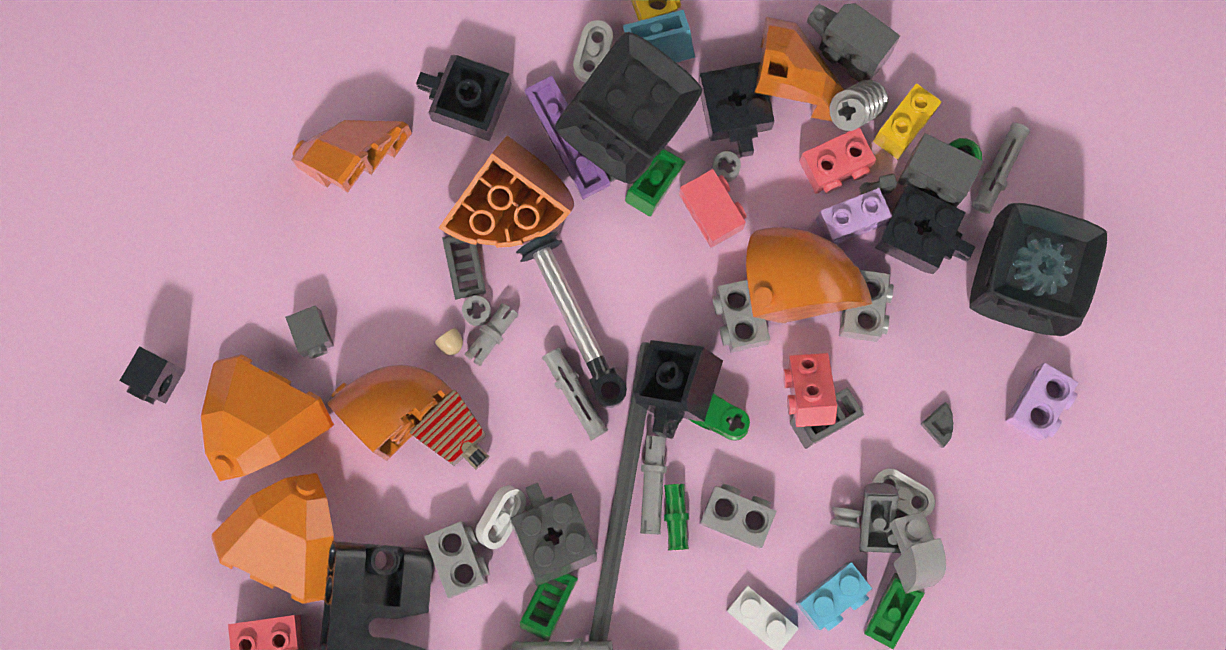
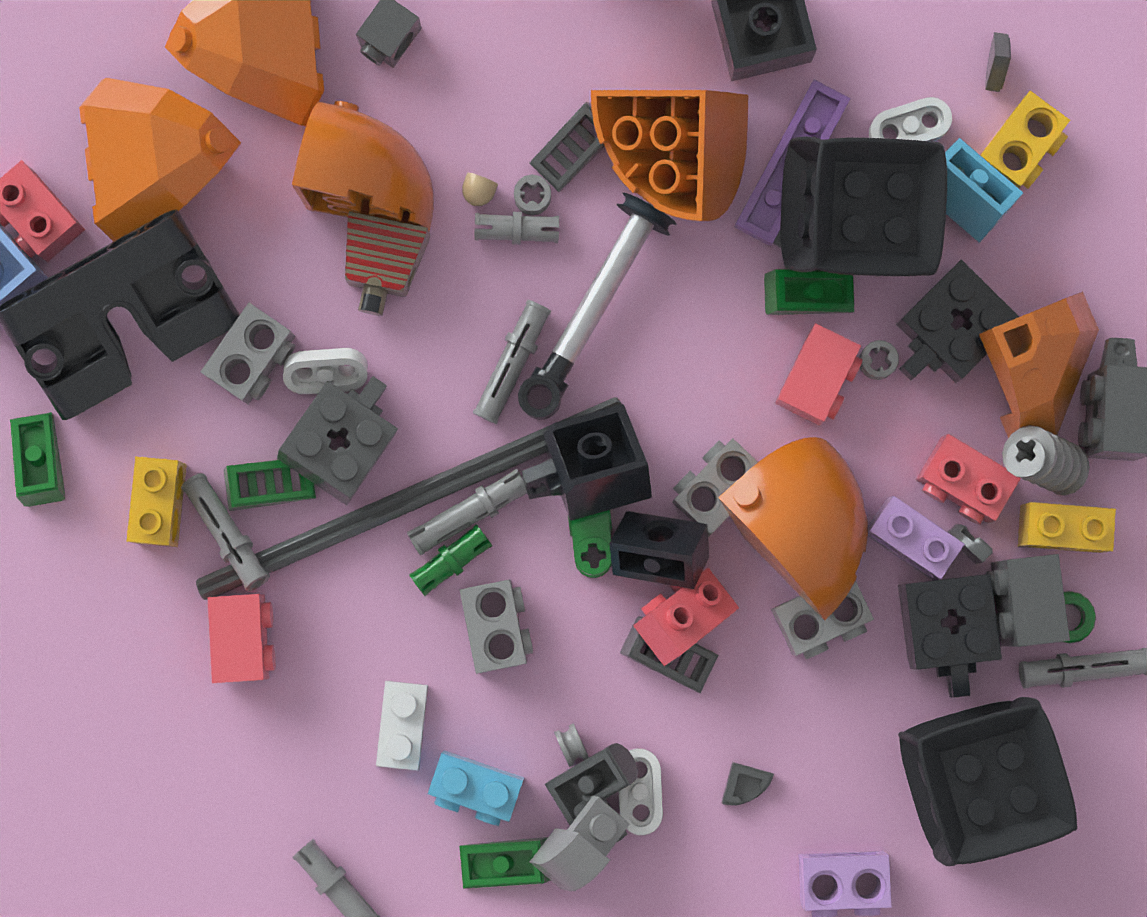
camera: 55 degrees right, 5 degrees up
clear light blue gear [1013,238,1073,296] -> none
none -> black brick [610,511,709,589]

